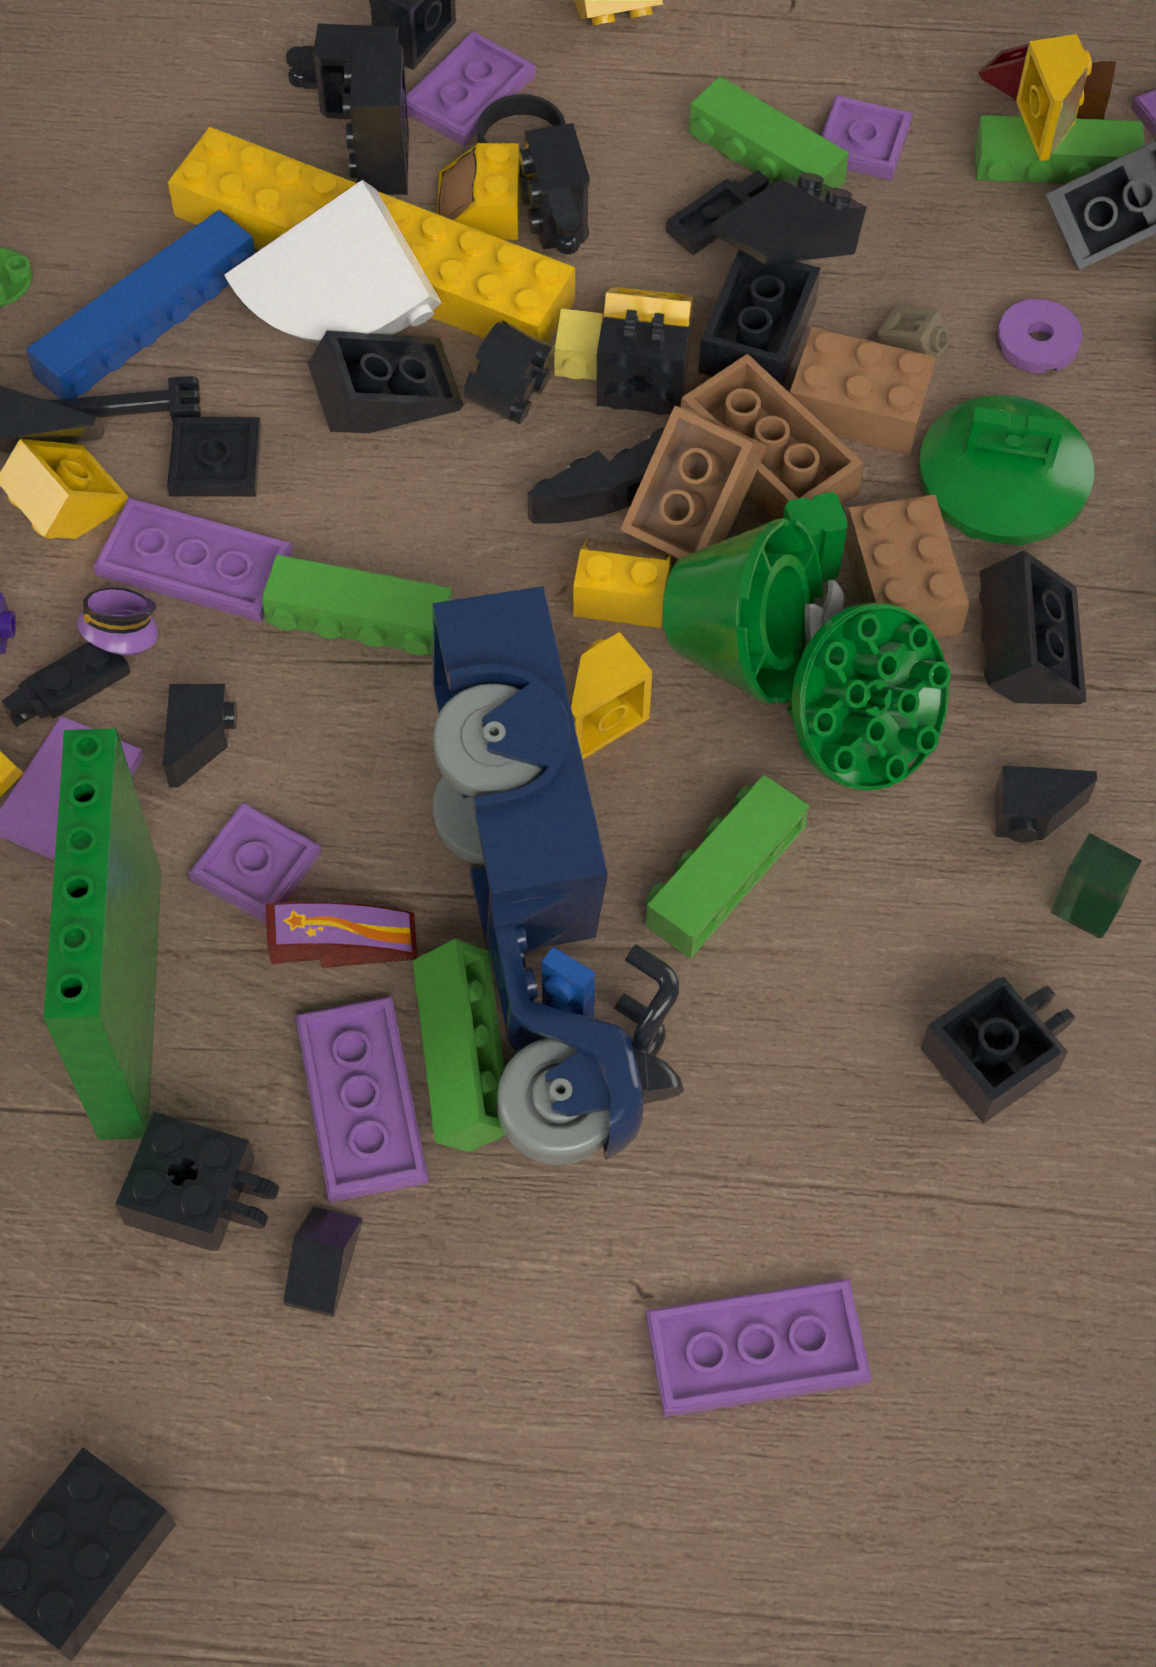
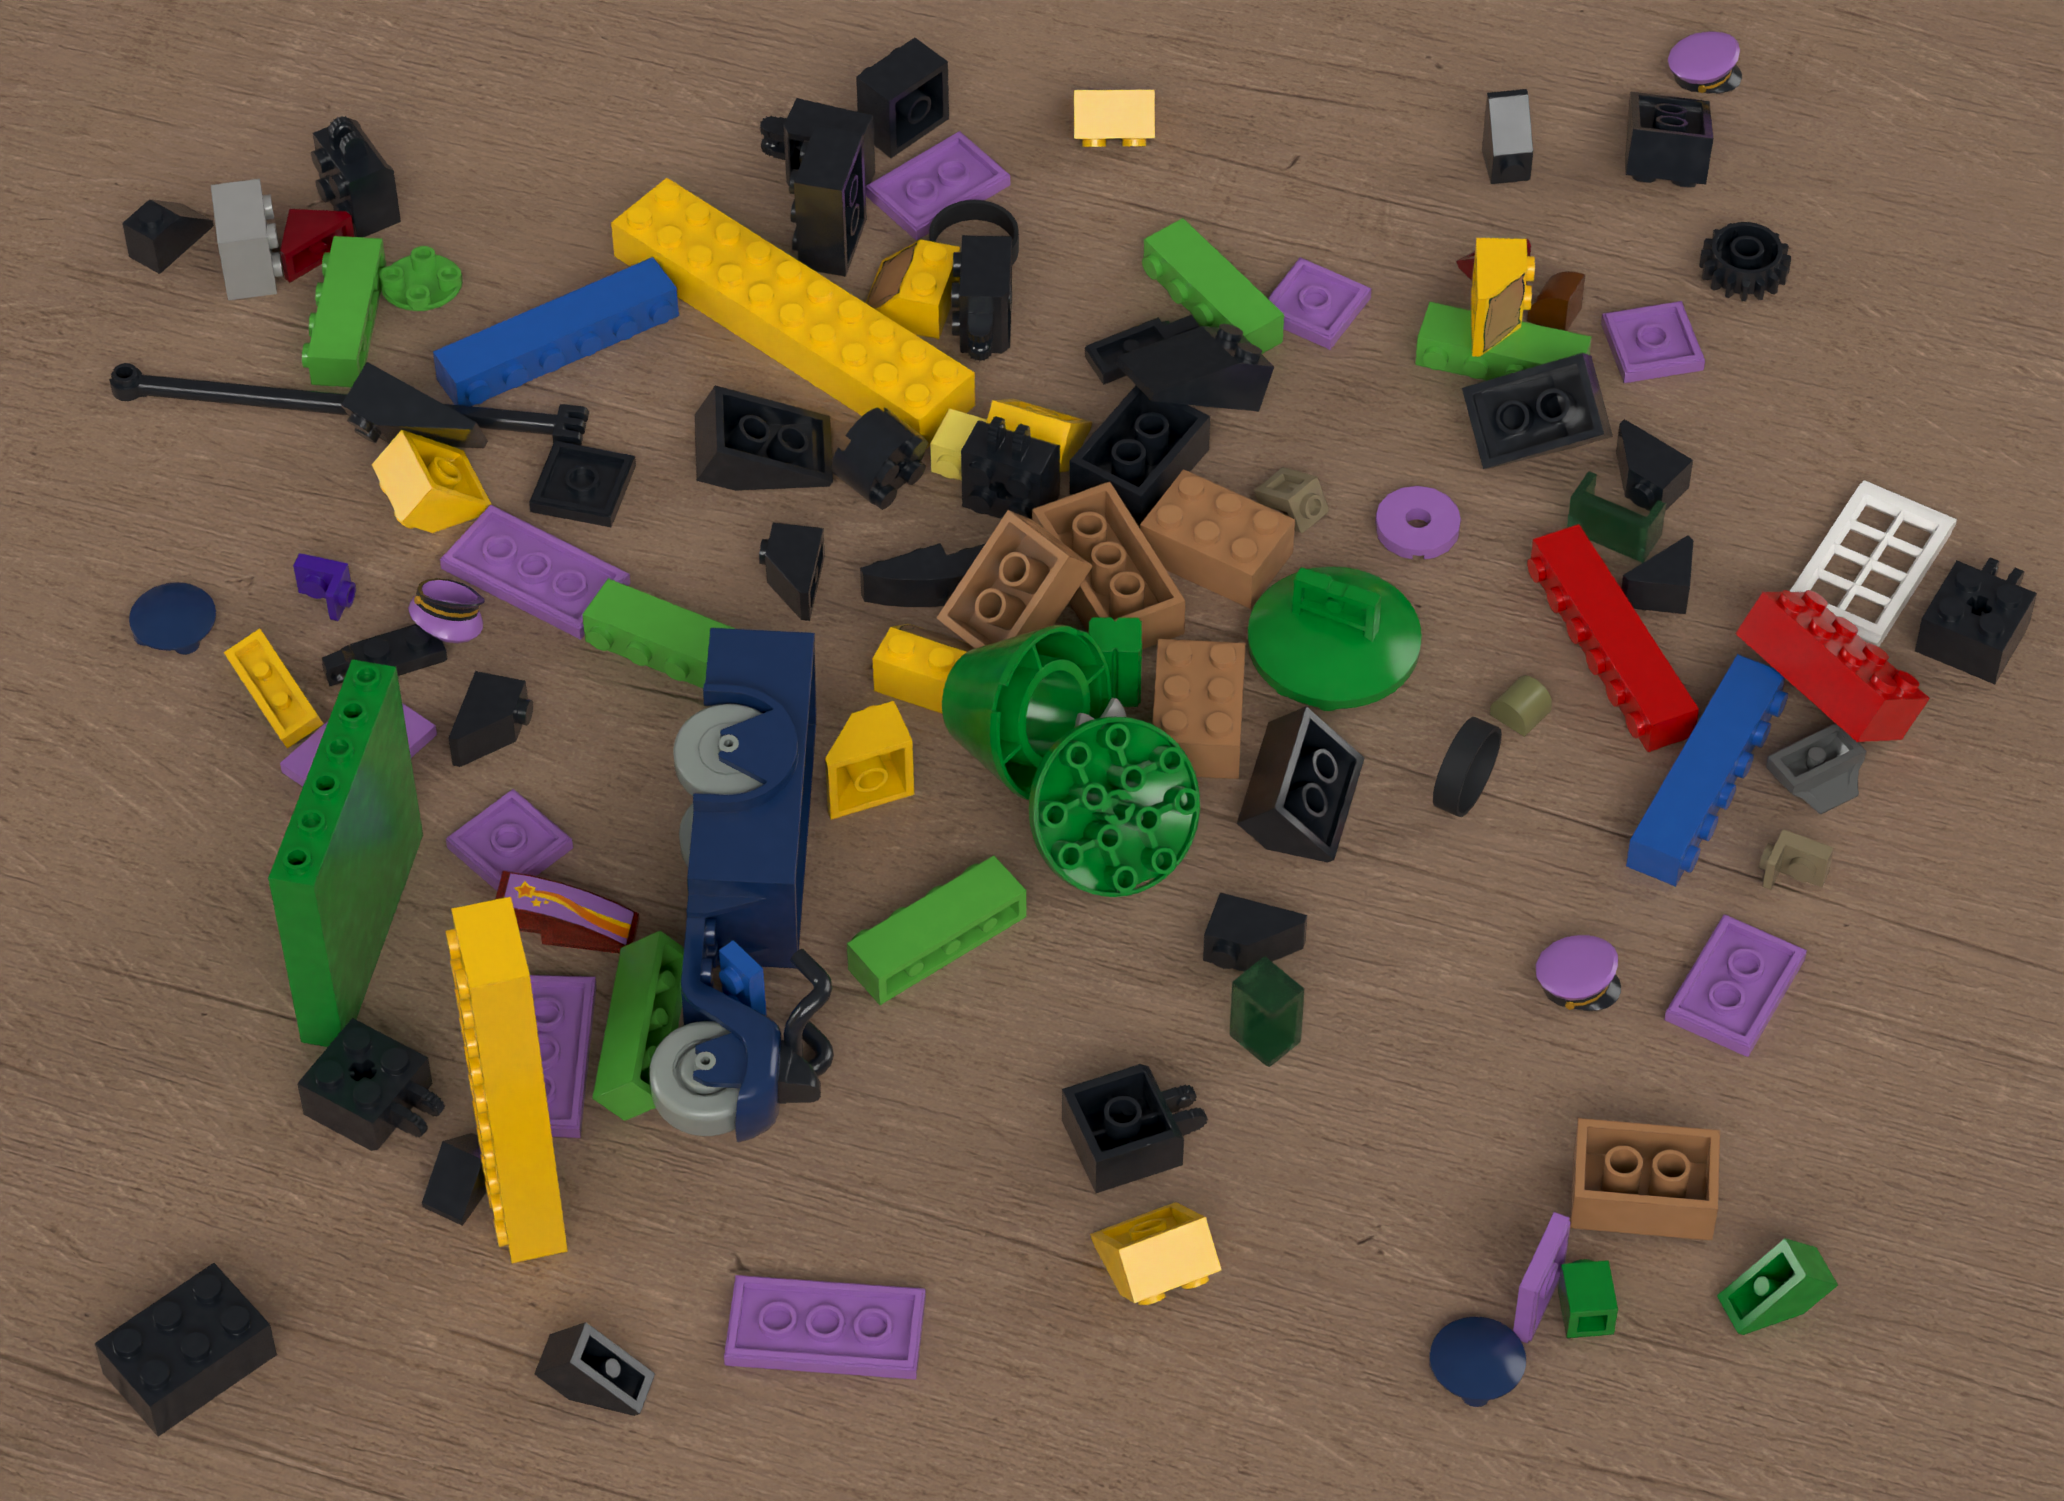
camera: 15 degrees right, 10 degrees down
white brick [225,180,442,344] -> none
none -> yellow brick [445,897,568,1263]
none -> black slope [534,1322,655,1416]
none -> black slope [759,522,825,621]
none -> yellow slope [1090,1202,1222,1305]

